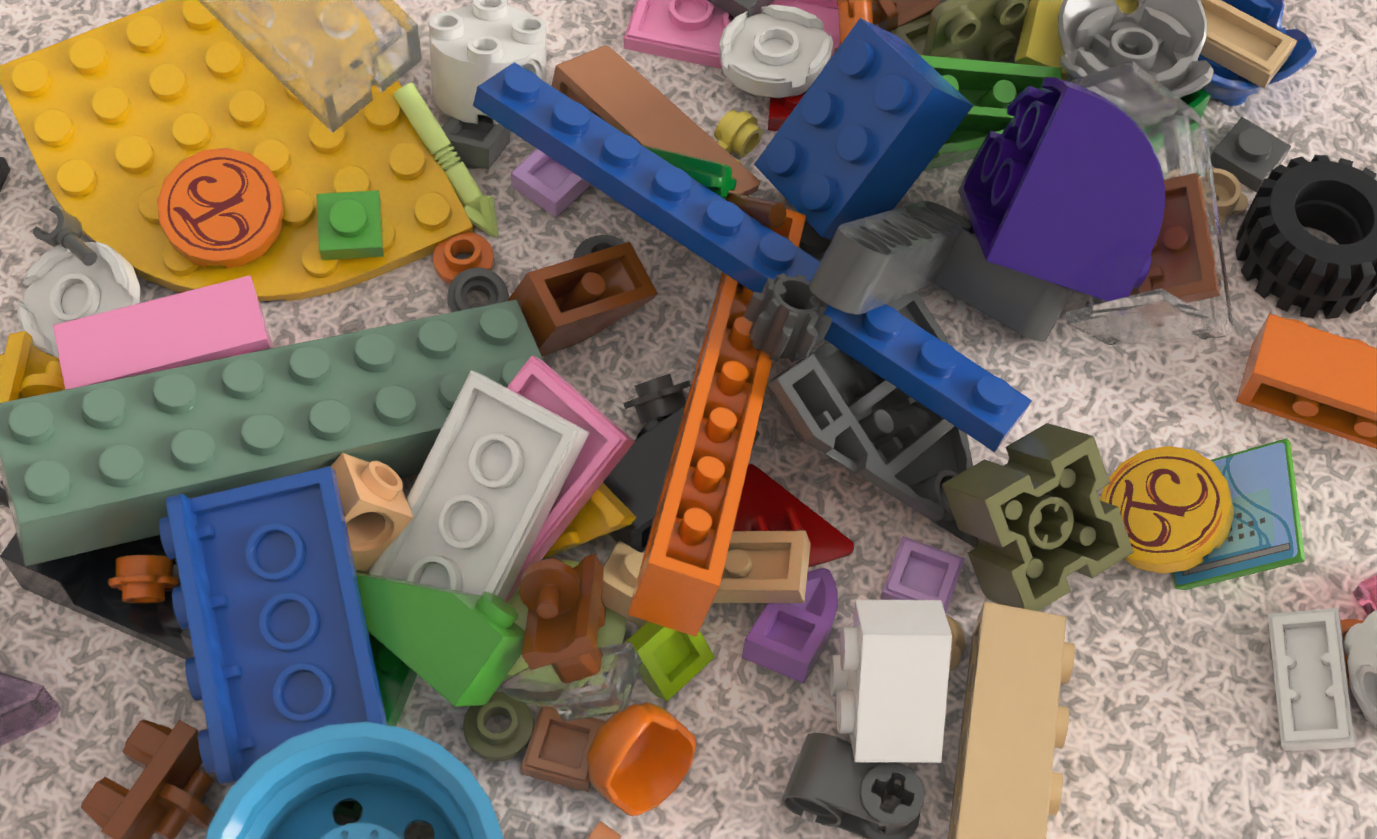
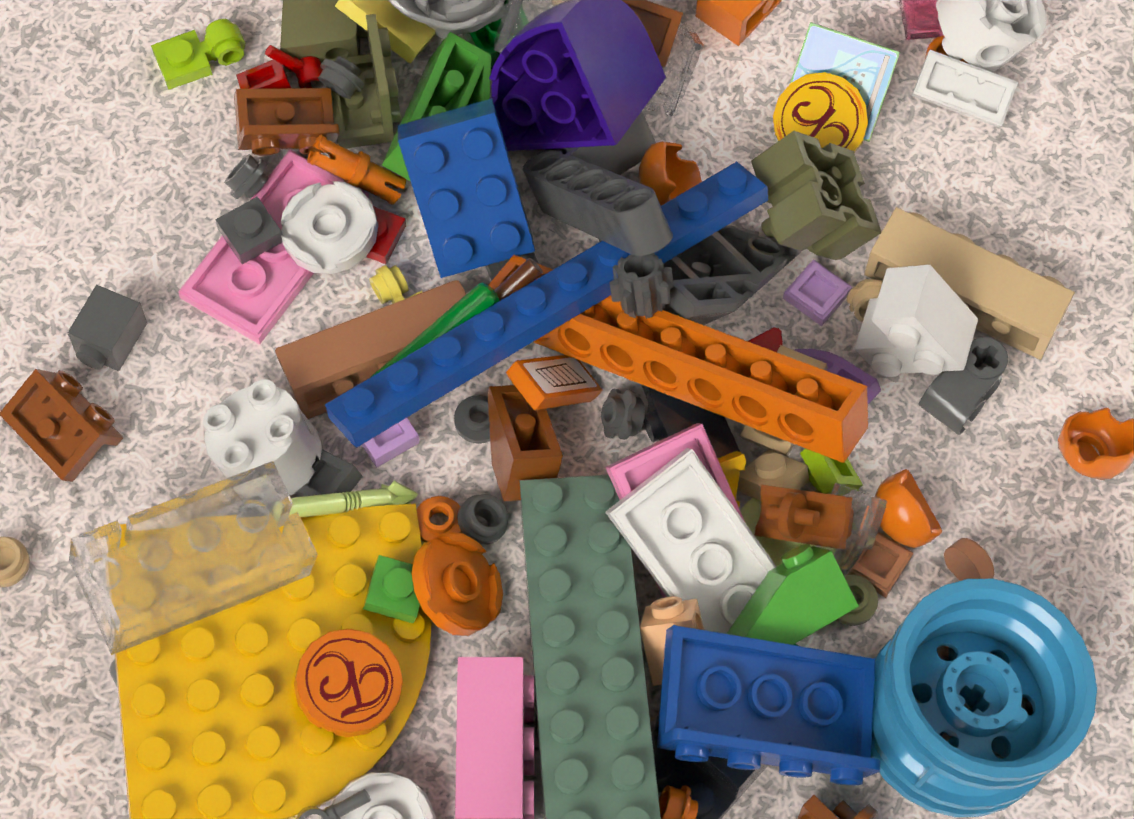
camera: 70 degrees left, 5 degrees up
none -> orange tile [411,532,503,636]
none -> tile [506,355,603,410]
none -> orange hair [638,141,702,206]

